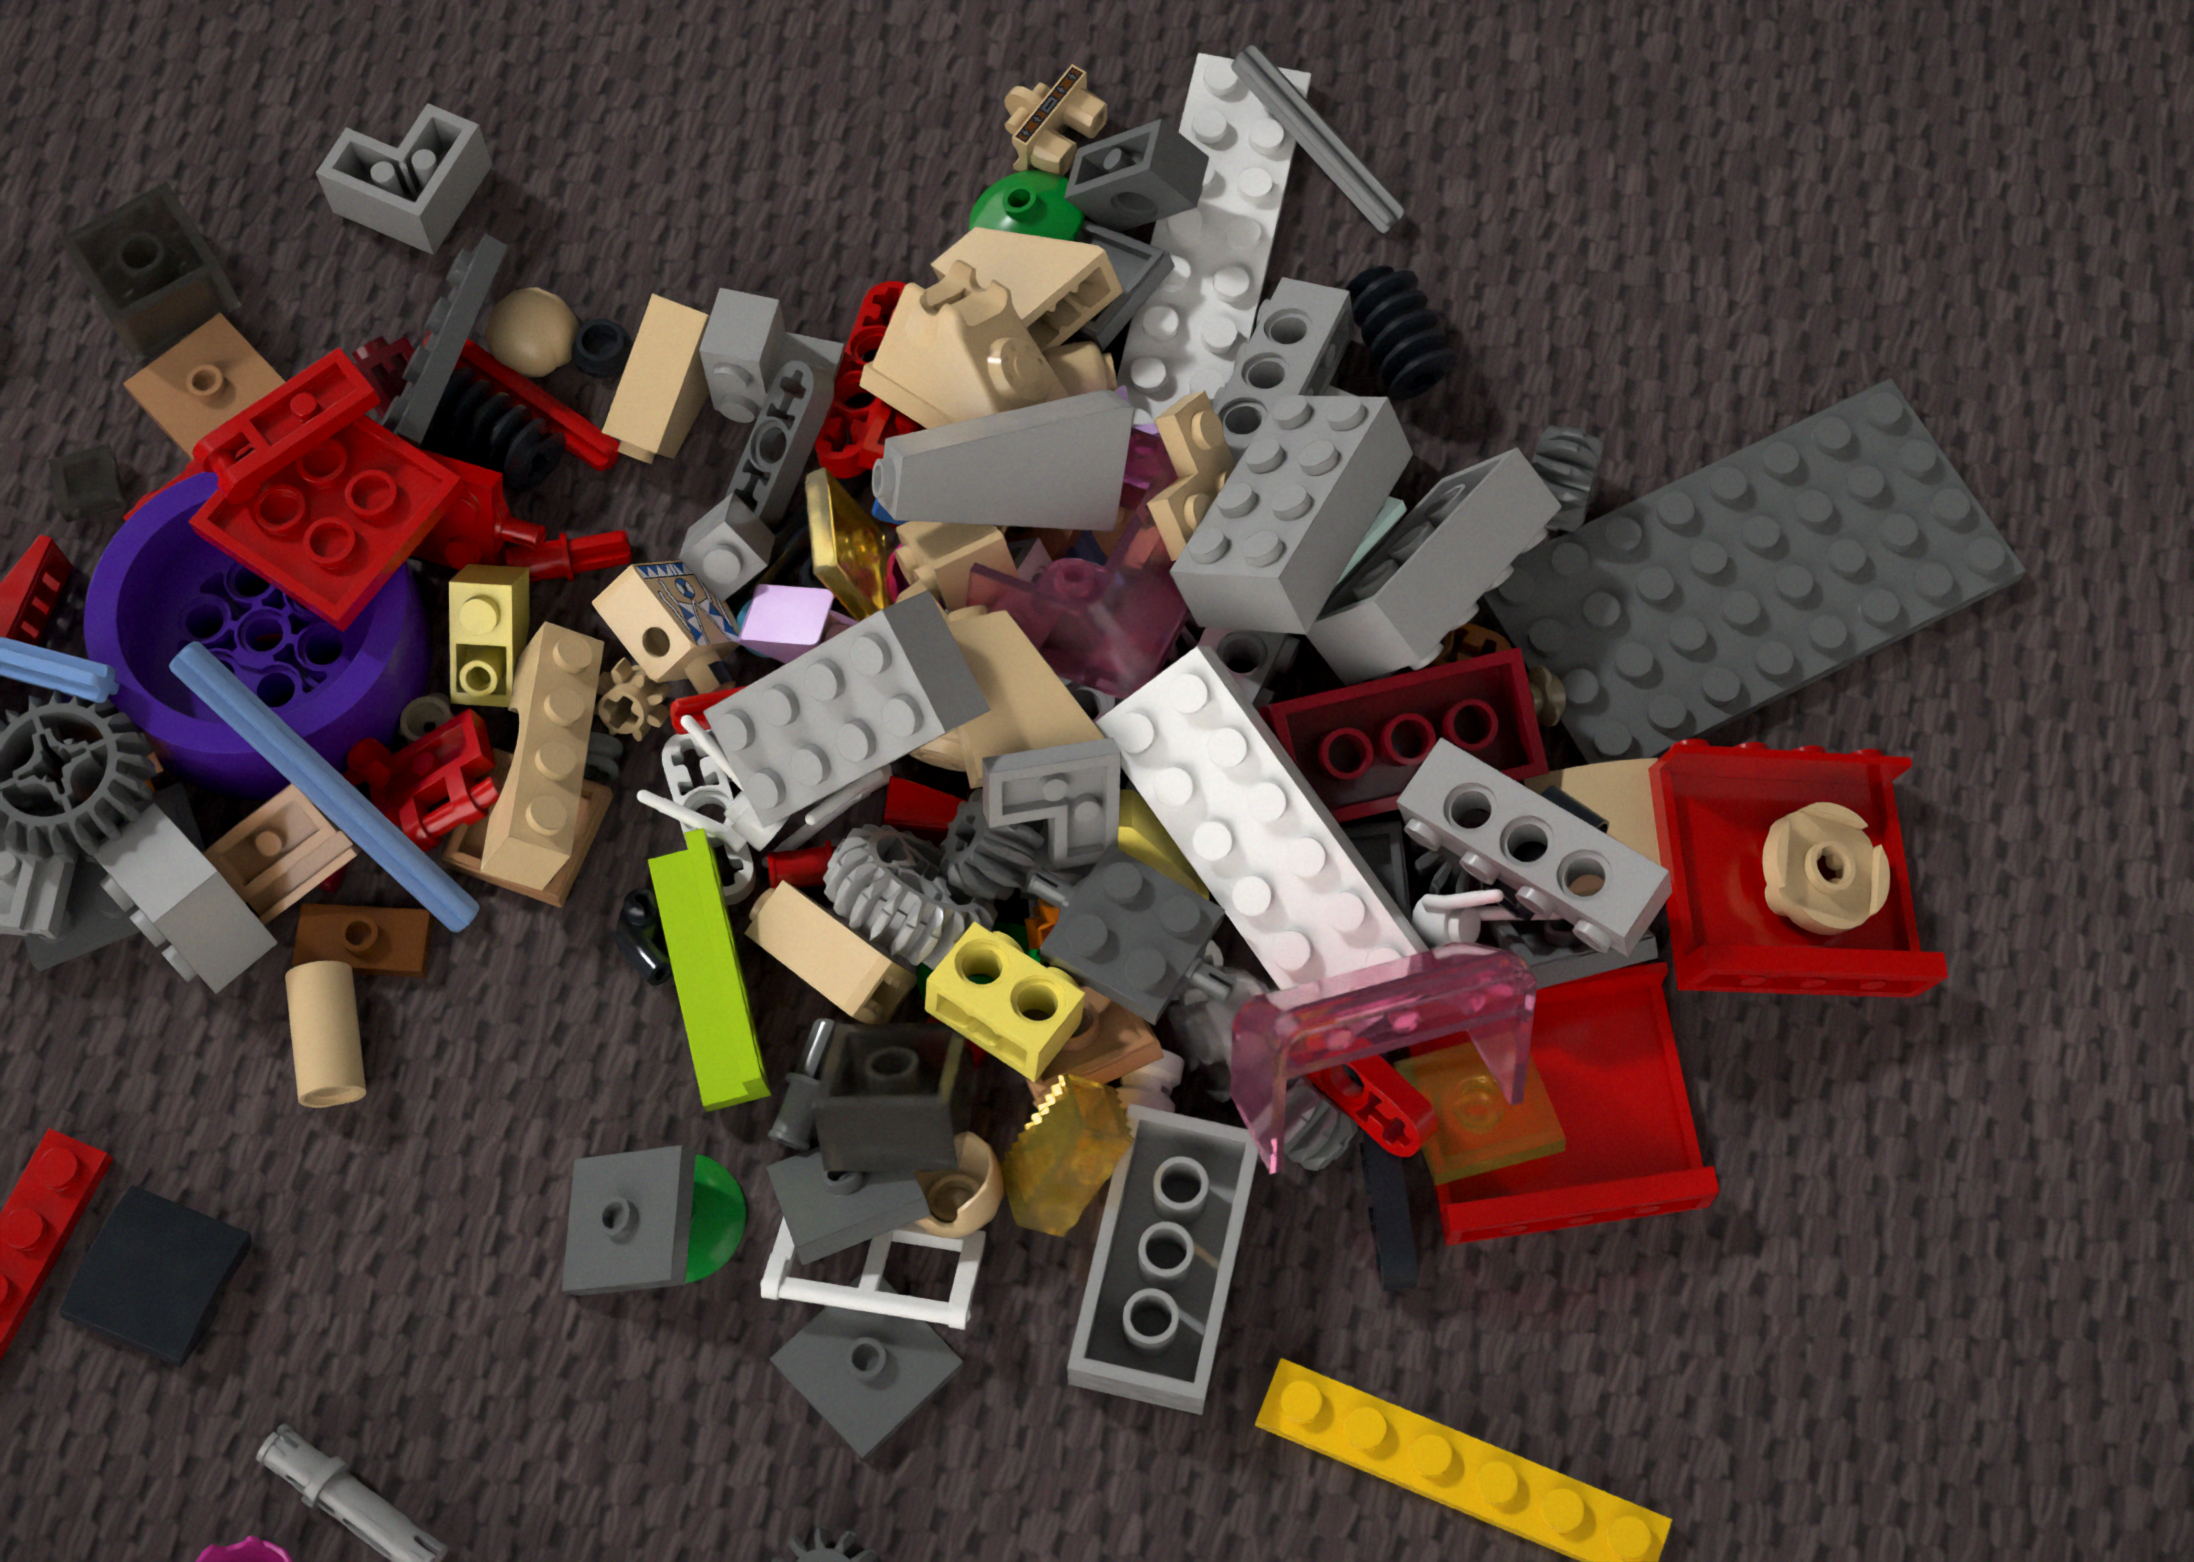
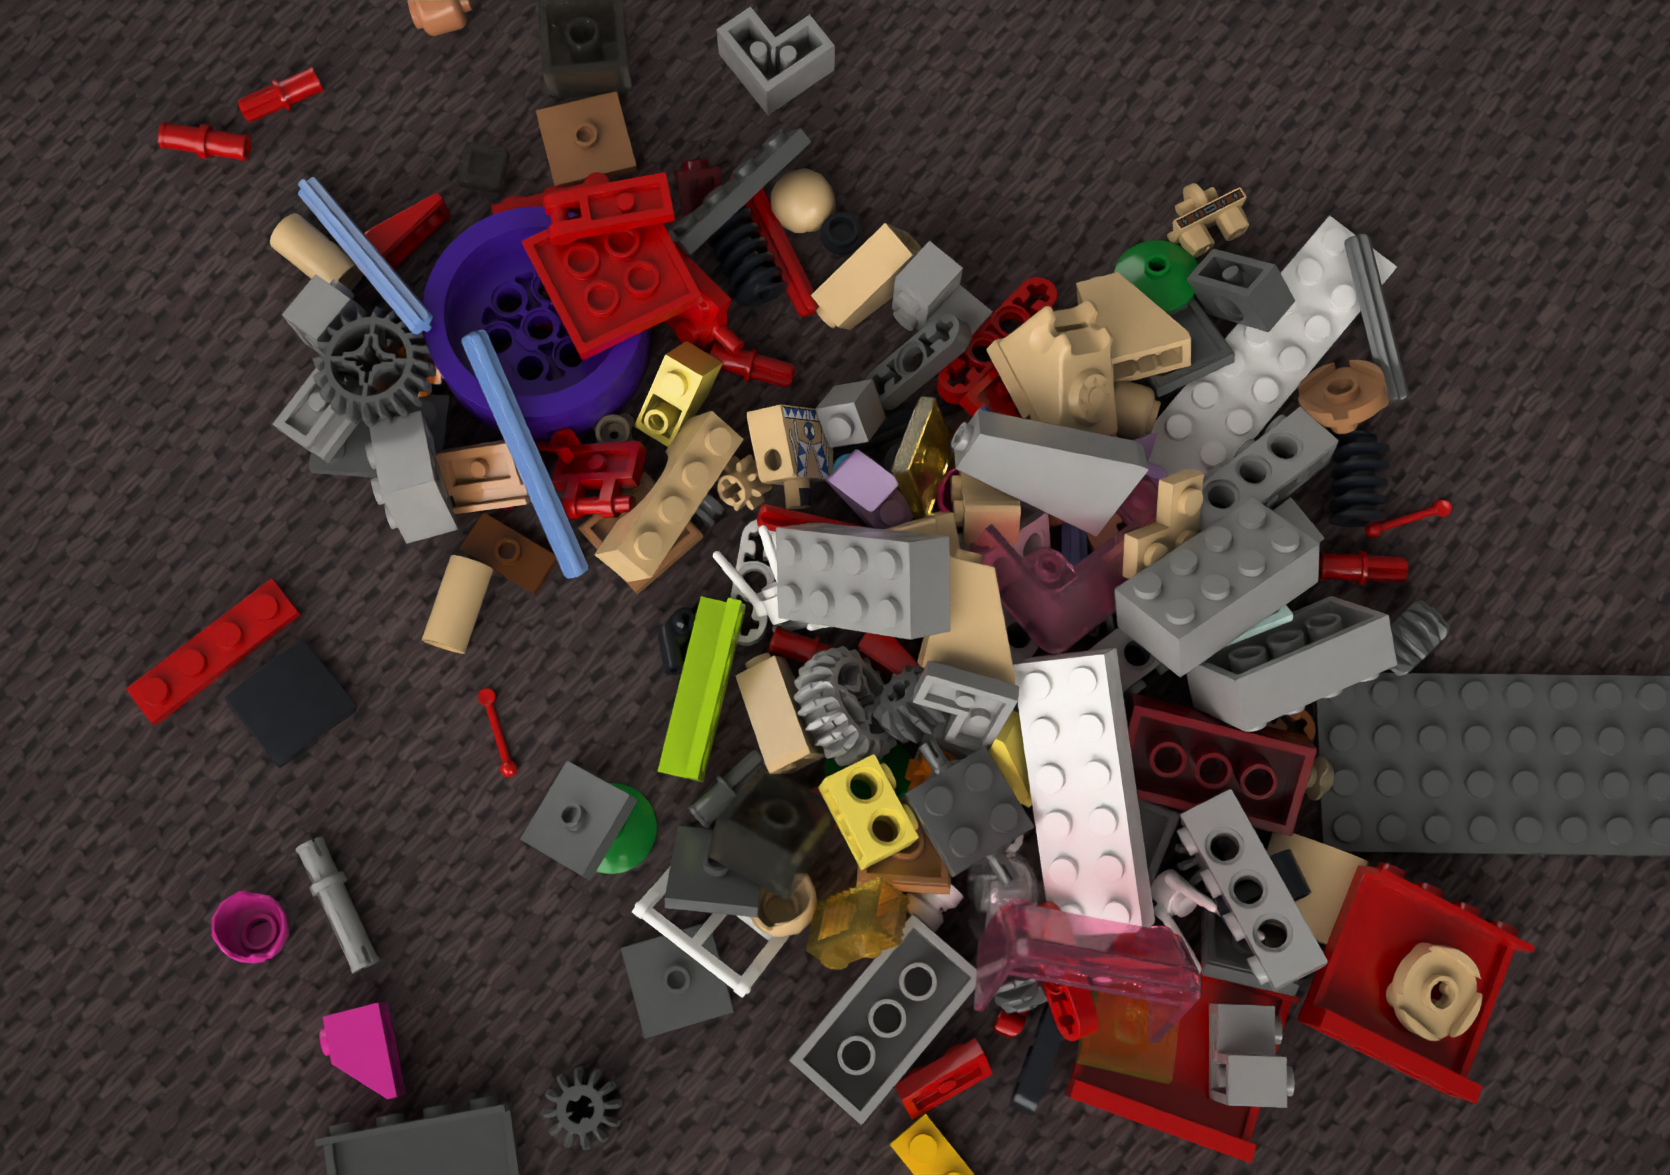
camera: 25 degrees right, 10 degrees up
none -> red hinge [478,688,518,777]
none -> red plate [894,1038,993,1120]
none -> red hand [993,1008,1029,1038]
none -> light grey brick [1209,1003,1295,1108]
none -> medium nougat plate [1298,360,1390,434]
none -> red axle [1318,550,1408,586]
none -> red hinge [1365,499,1452,538]

